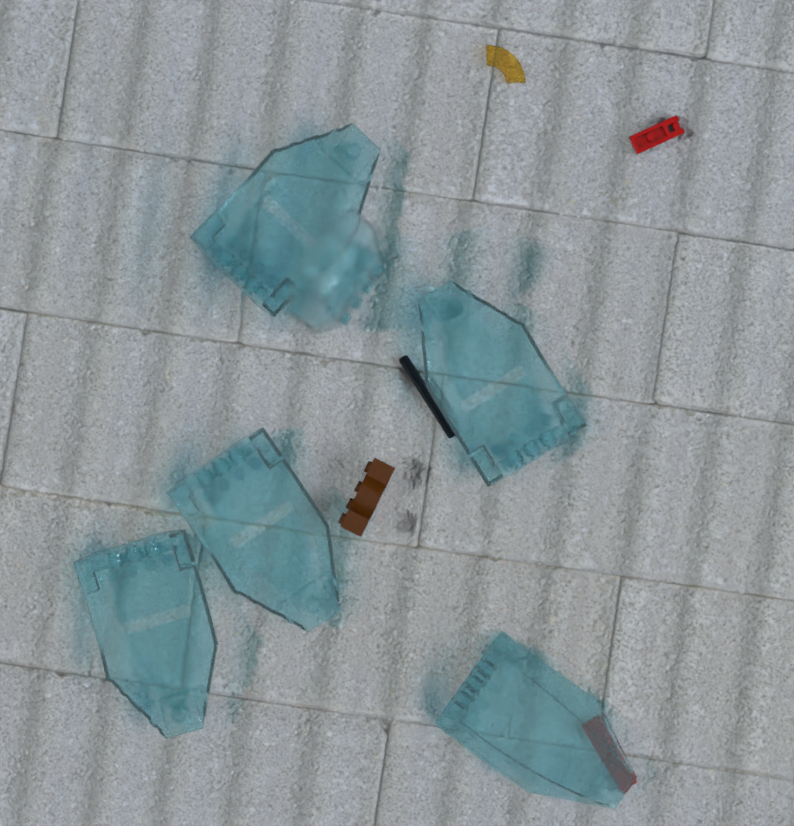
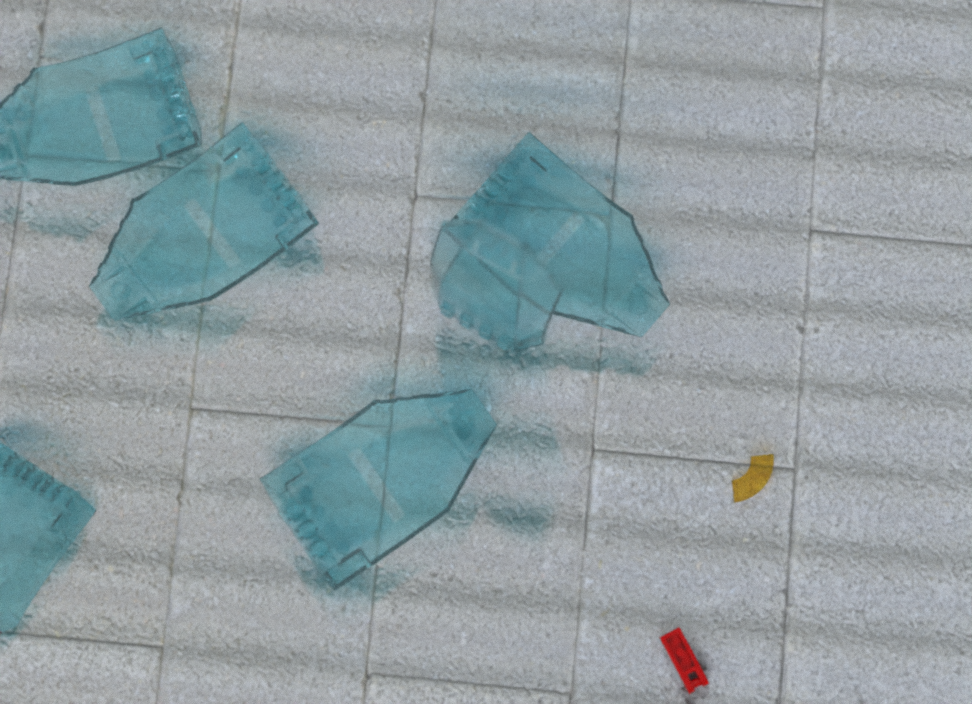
camera: 85 degrees right, 10 degrees down
reddish brown brick [338,458,395,537] -> none
black axle [399,355,457,439] -> none

